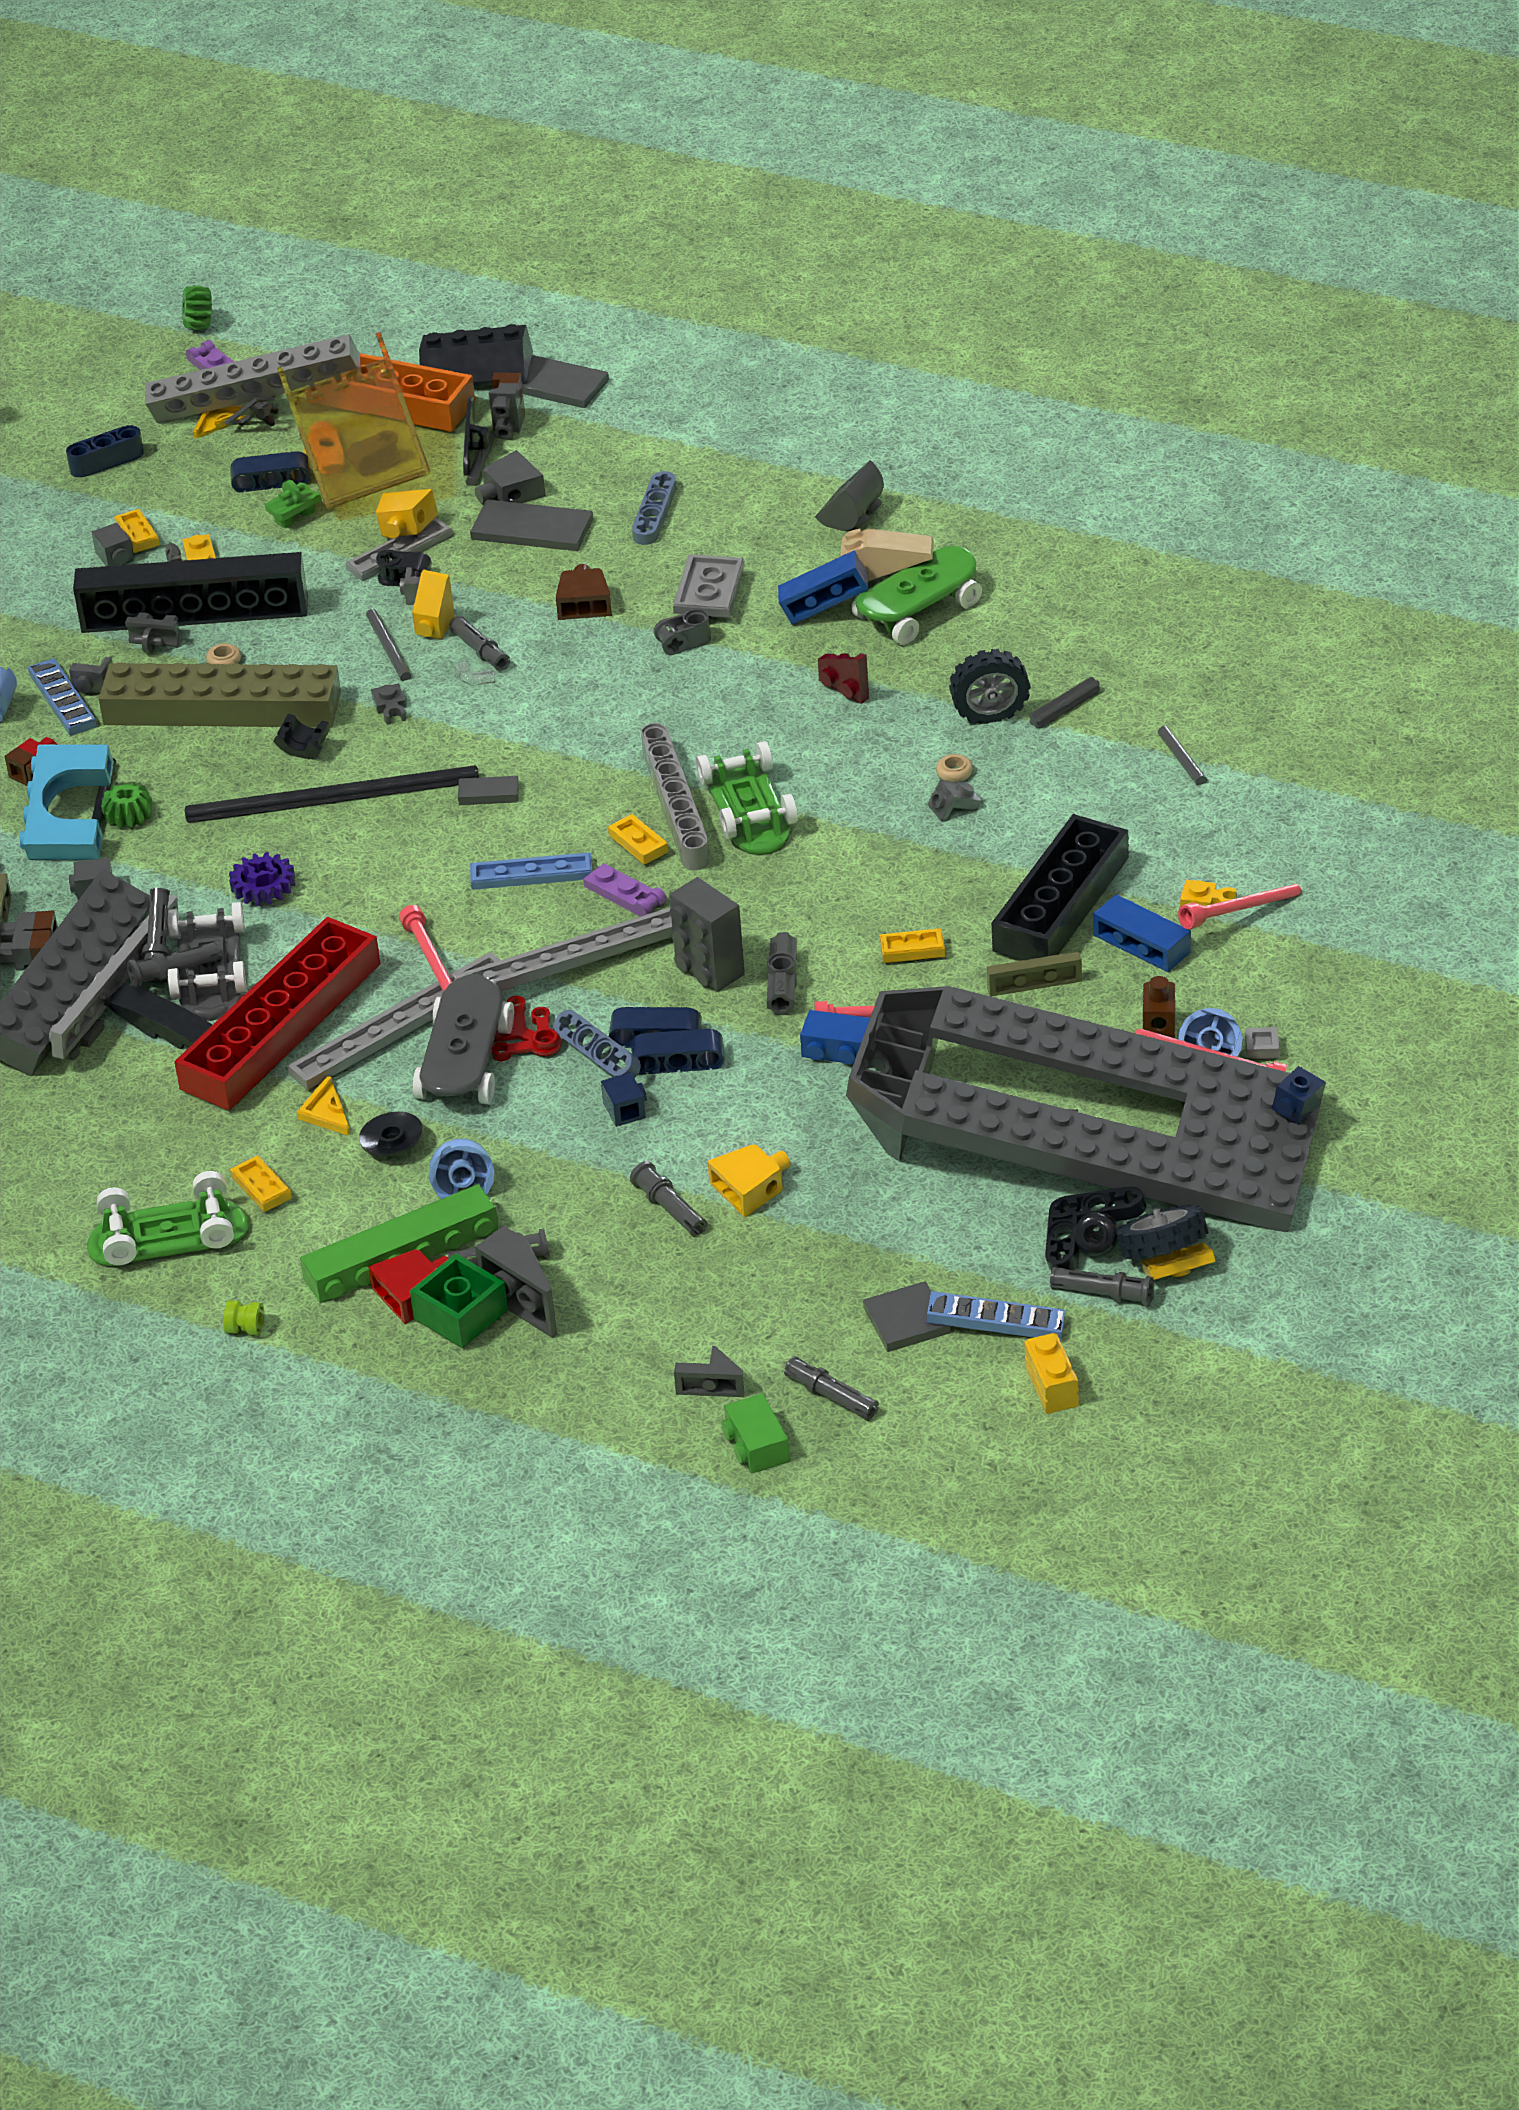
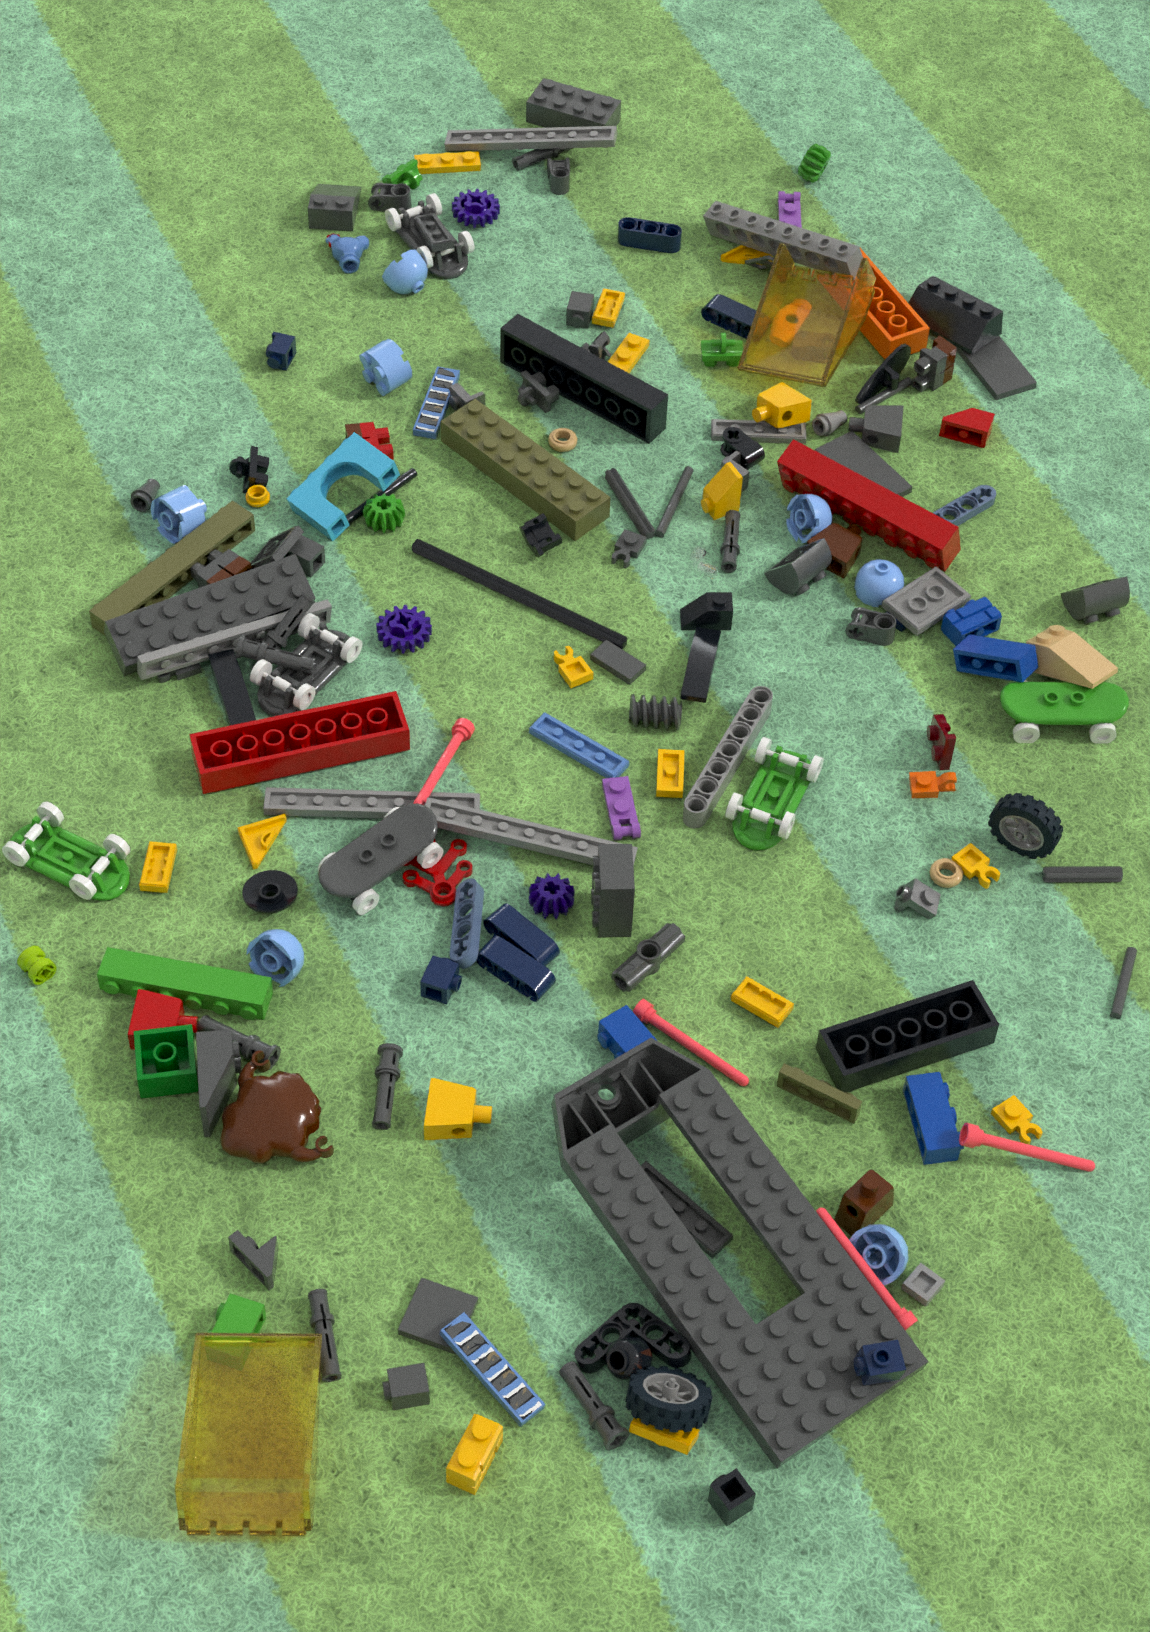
camera: 35 degrees right, 10 degrees up
none -> clear yellow windscreen [175,1333,322,1536]
none -> reddish brown piece [220,1050,334,1164]
none -> dark grey tile [251,525,304,569]
none -> dark grey brick [382,1363,430,1410]
none -> dark purple gear [529,873,575,919]
none -> yellow plate [554,646,593,688]
none -> dark grey axle [605,468,655,540]
none -> dark grey piece [629,694,682,730]
none -> black slope [680,592,733,630]
none -> black slope [680,627,721,703]
none -> black brick [708,1468,756,1527]
none -> dark grey brick [764,538,832,596]
none -> red brick [777,439,961,572]
none -> light blue cylinder [786,494,833,543]
none -> light grey cone [812,410,847,436]
none -> light blue cylinder [854,559,904,607]
none -> orange plate [909,771,957,798]
none -> red slope [939,408,995,448]
none -> blue brick [941,597,1002,646]
none -> yellow plate [951,843,1000,889]

